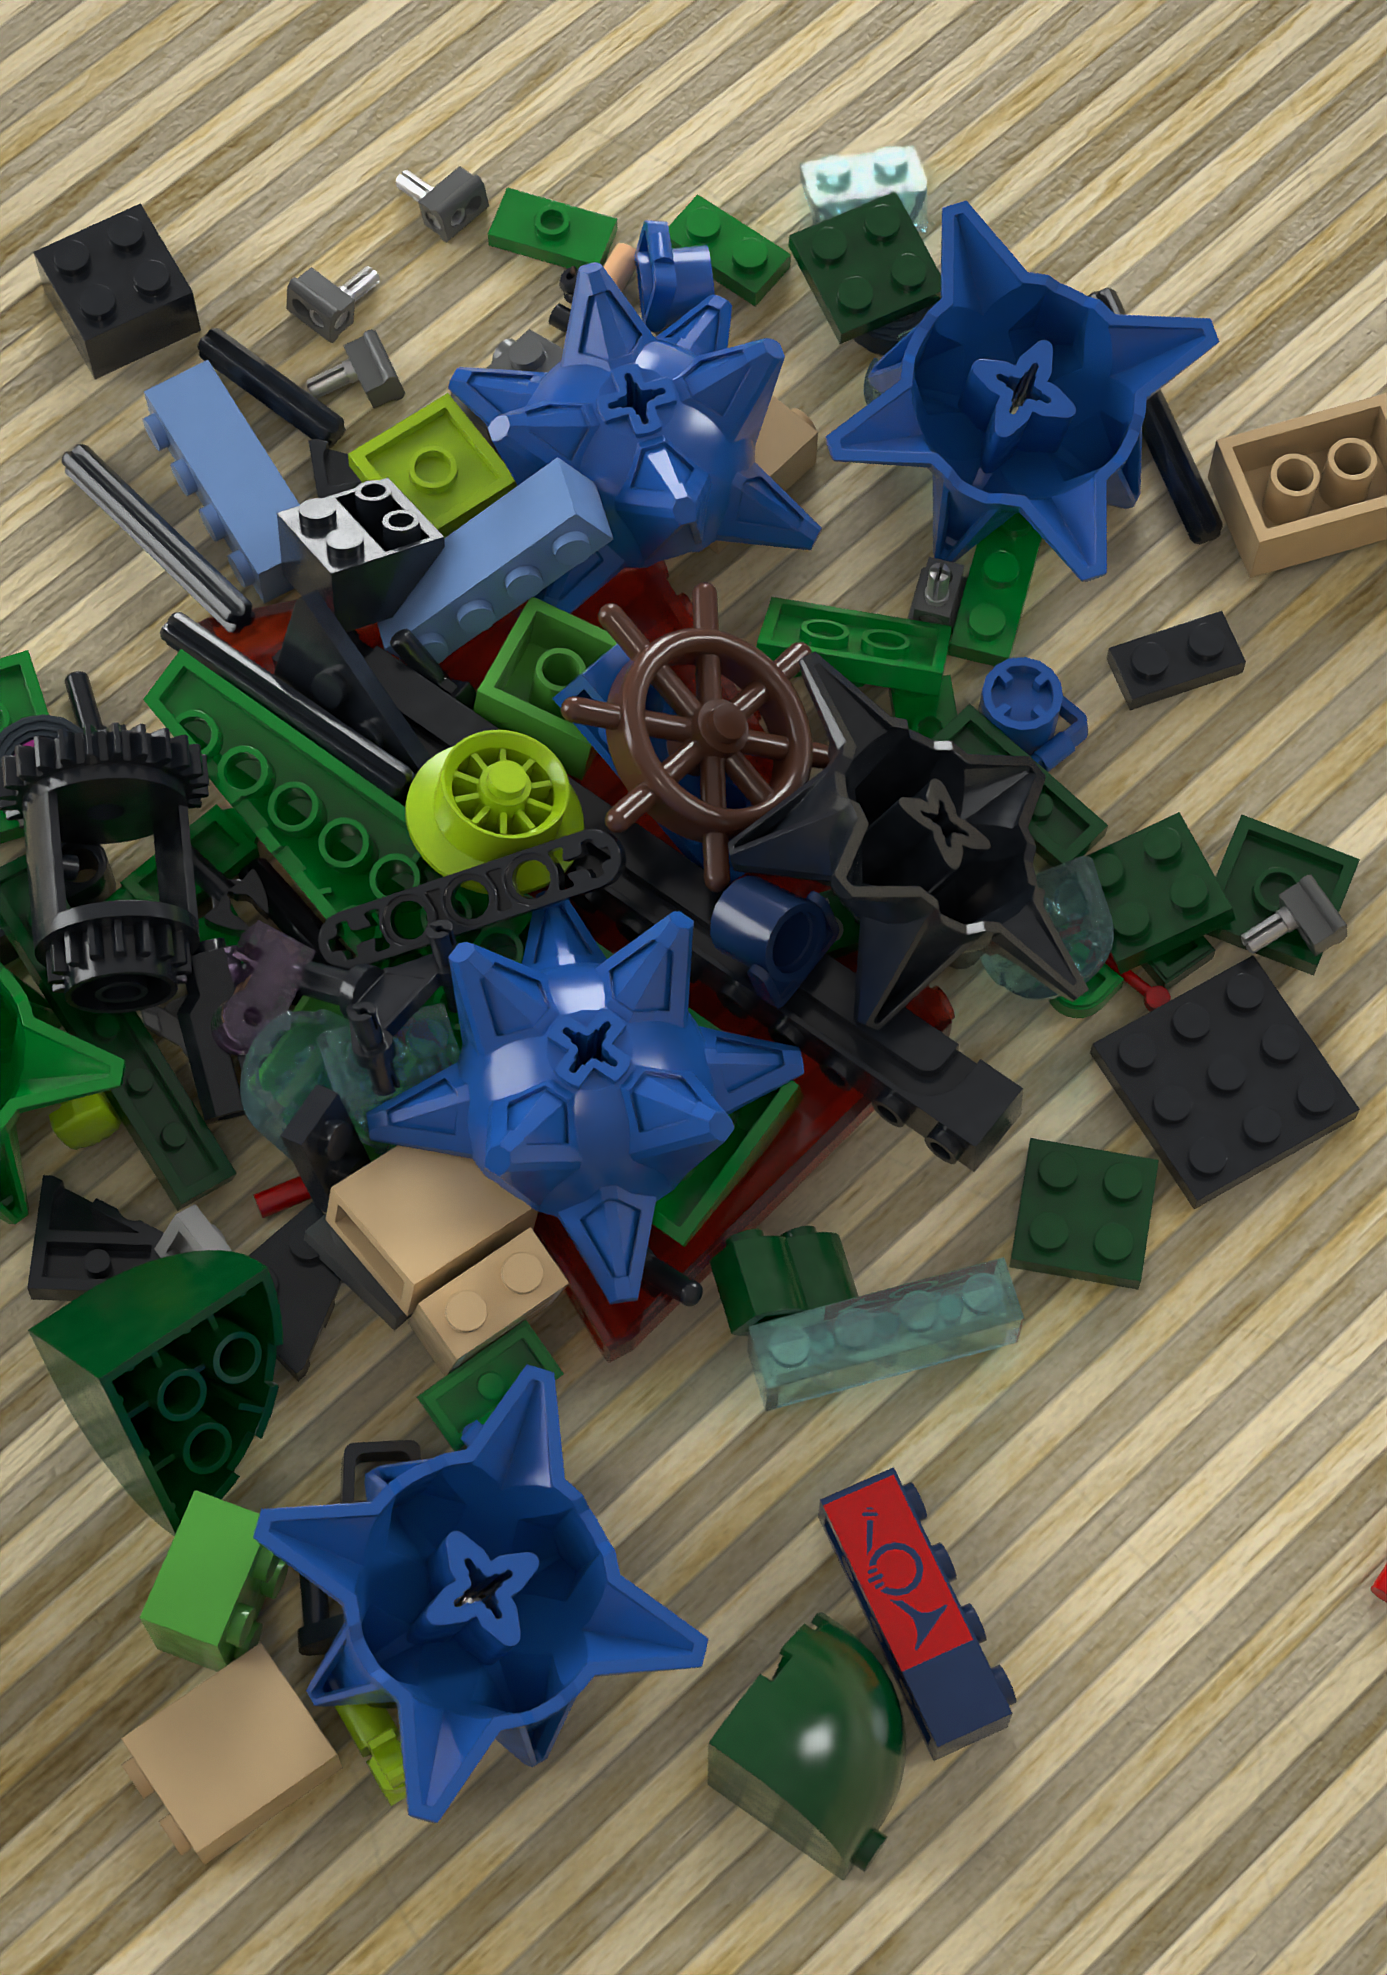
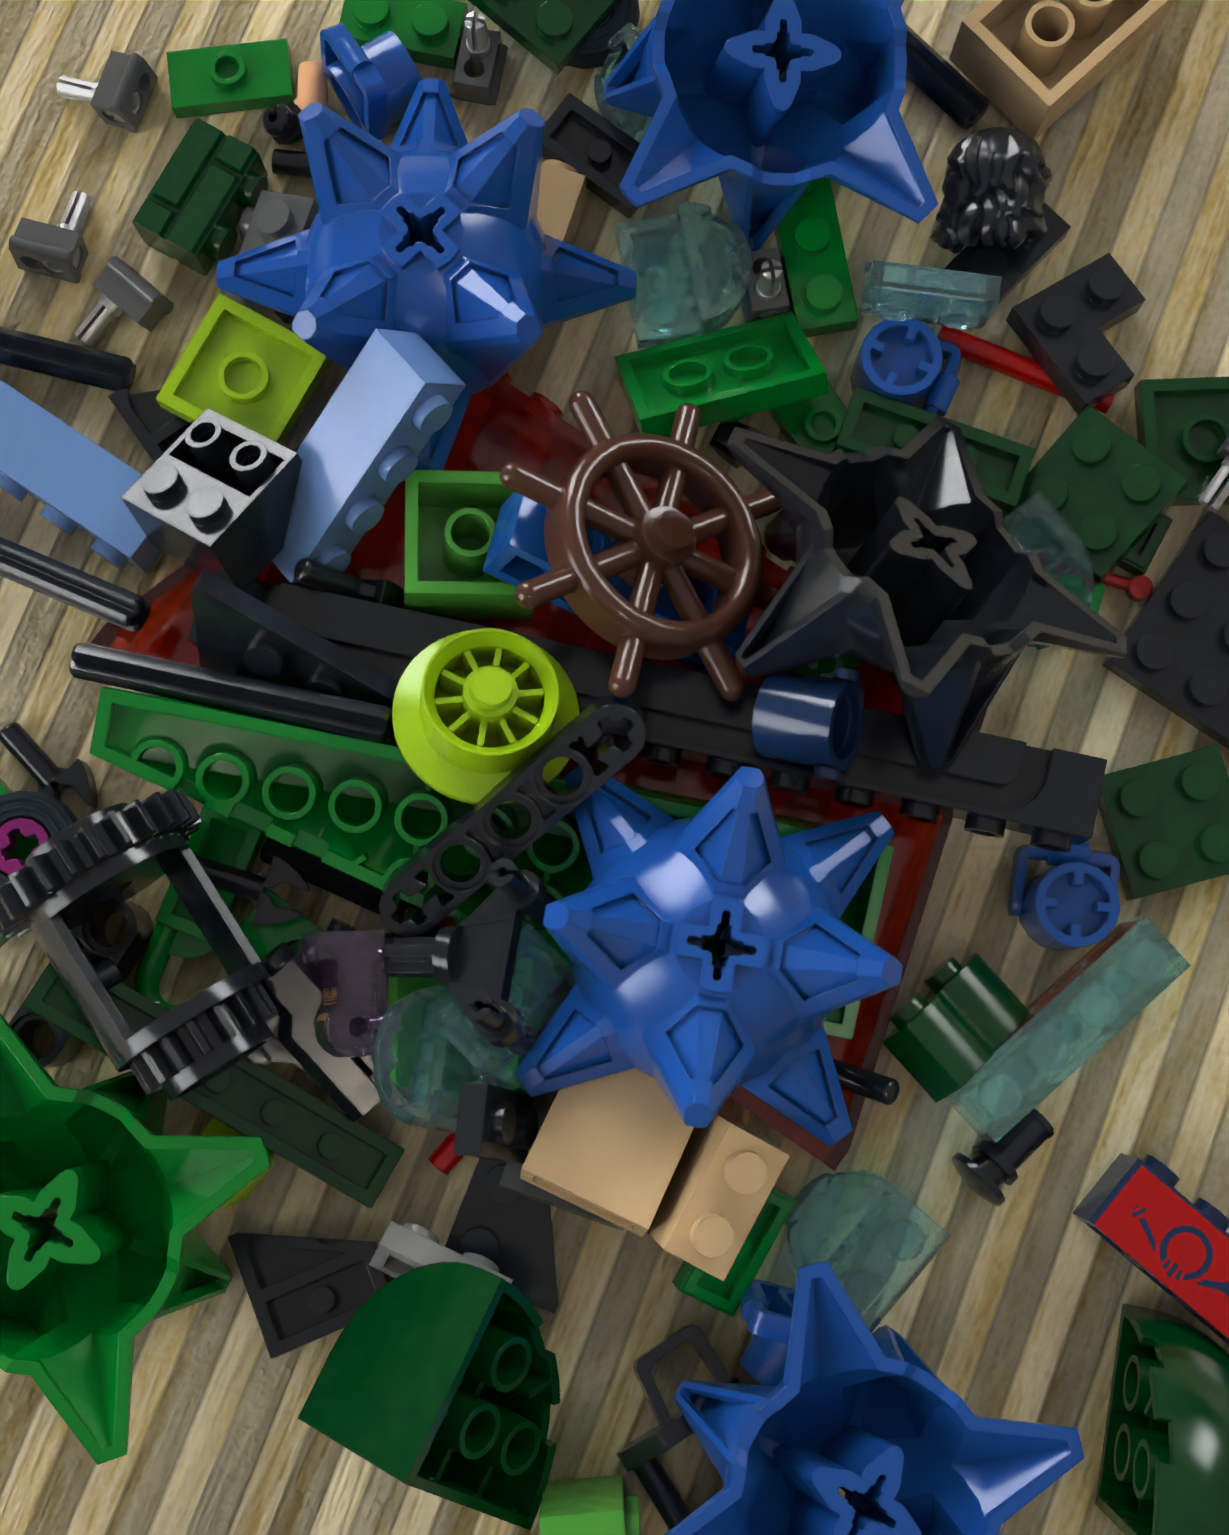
camera: 25 degrees left, 15 degrees up
none -> dark green brick [132,118,268,276]
none -> dark grey piece [450,11,508,106]
none -> black plate [542,93,640,219]
none -> clear light blue slope [615,202,752,349]
none -> clear light blue slope [785,1169,951,1333]
none -> clear light blue slope [860,260,1002,330]
none -> black hair [930,127,1052,254]
none -> red bar [937,324,1115,414]
none -> black pin [952,1103,1054,1206]
none -> black plate [1006,253,1146,415]
none -> blue piece [1008,843,1121,951]

